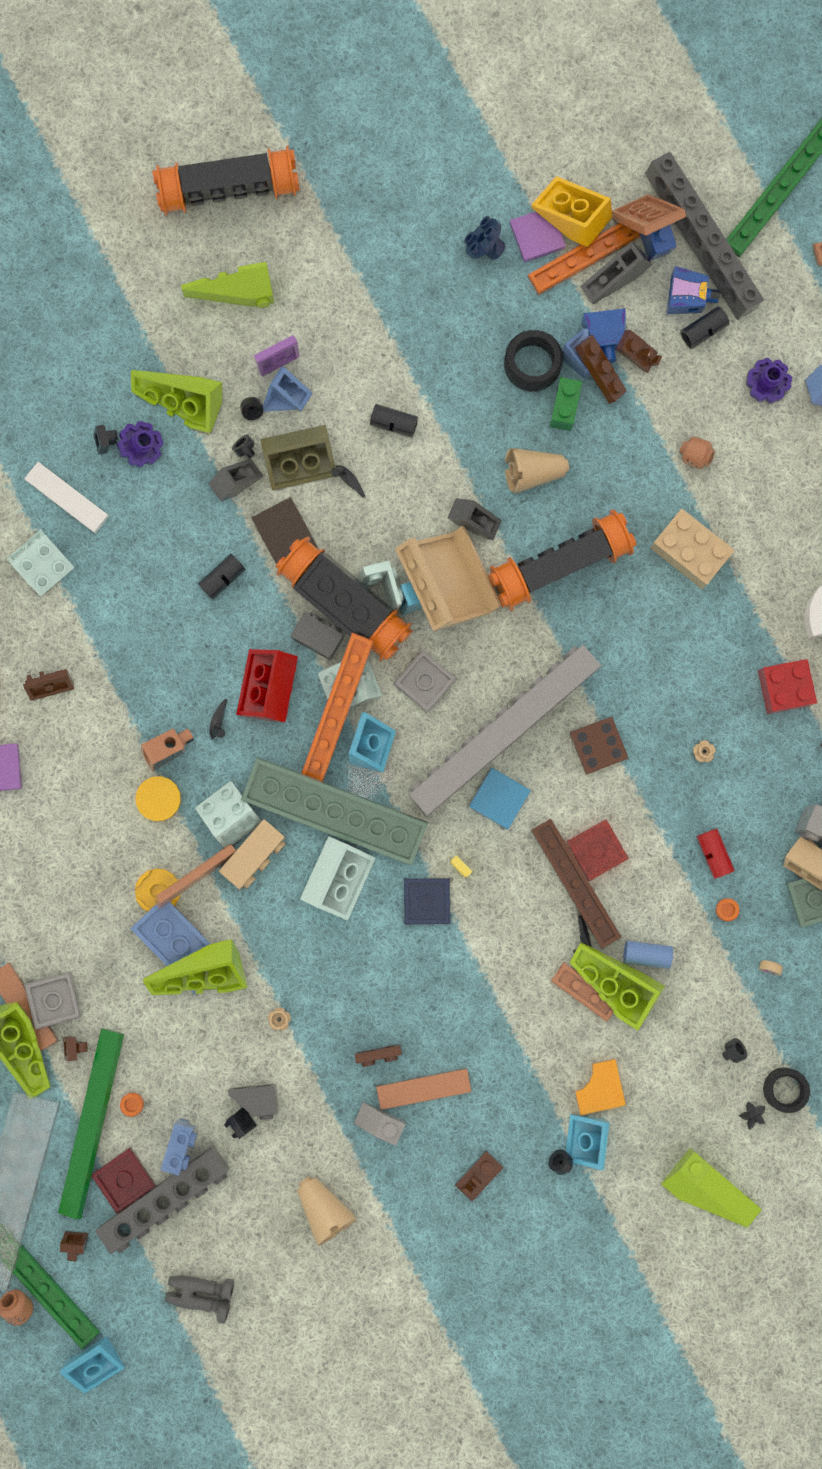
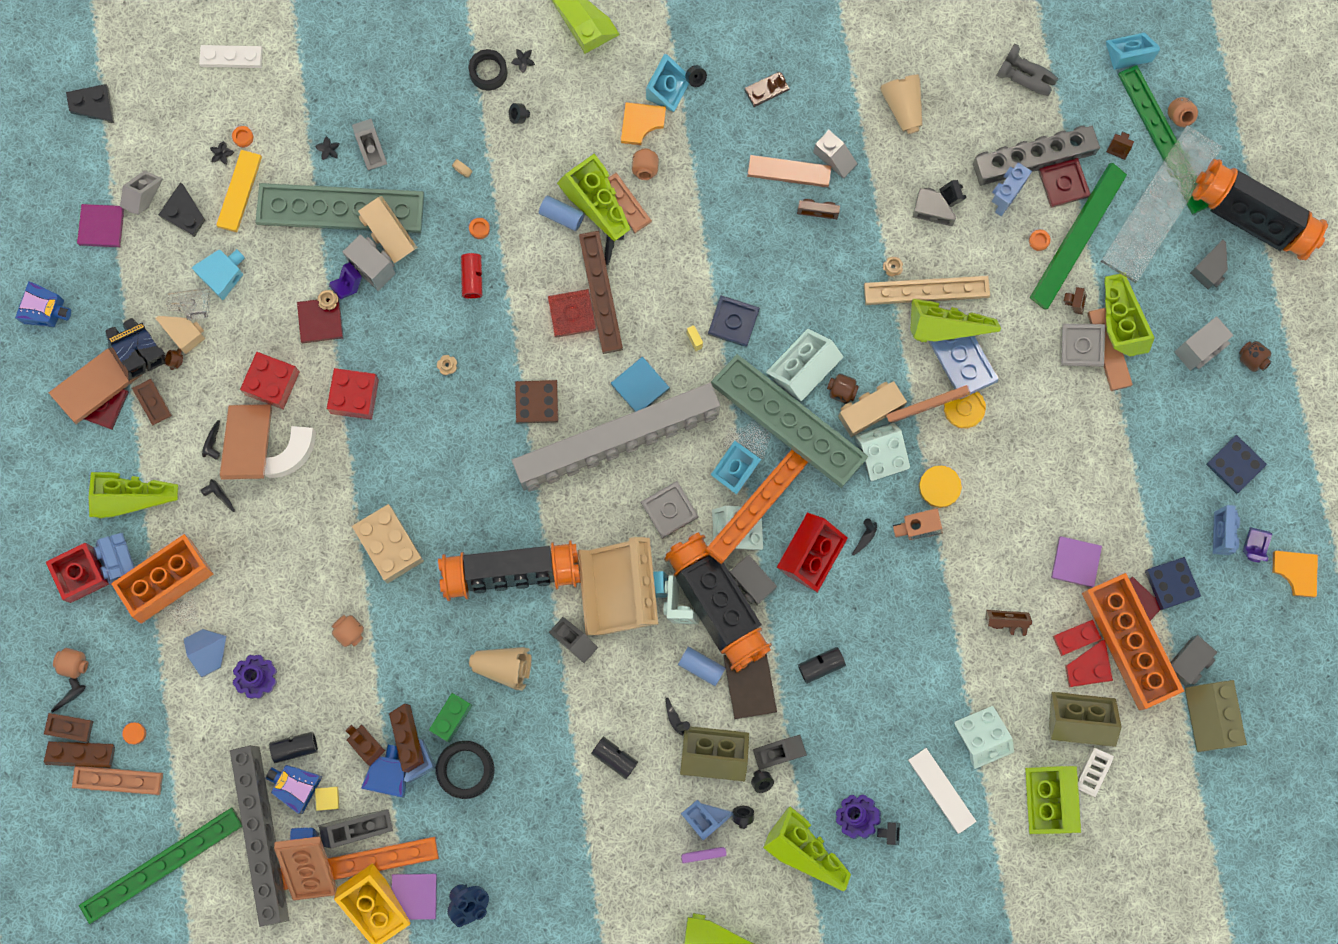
camera: 160 degrees left, 5 degrees down
none -> light yellow tile [315,787,339,811]
none -> nougat head [632,148,659,180]
none -> medium blue pin [678,646,726,686]
none -> reddish brown head [827,373,859,404]
none -> tan plate [864,276,990,305]

